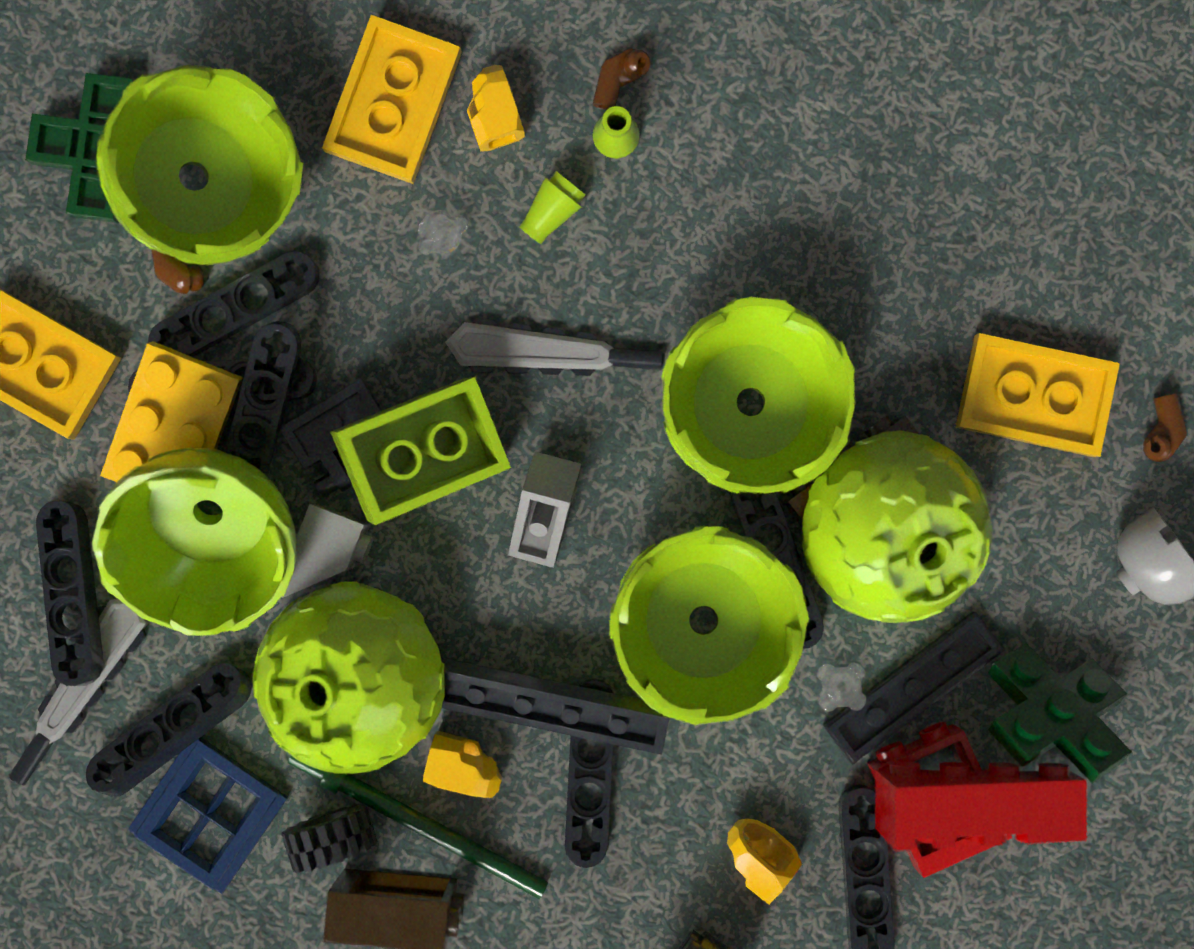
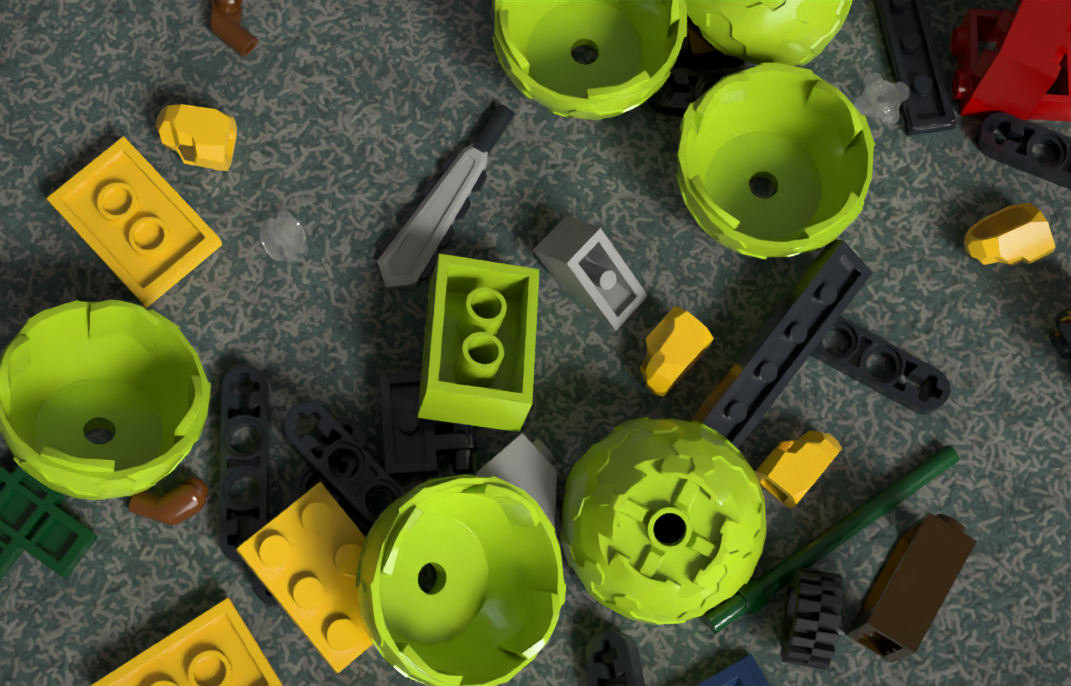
camera: 70 degrees left, 15 degrees down
lime cone [519,171,586,244] -> none
lime cone [593,106,640,158] -> none
none -> yellow rock [640,306,714,397]

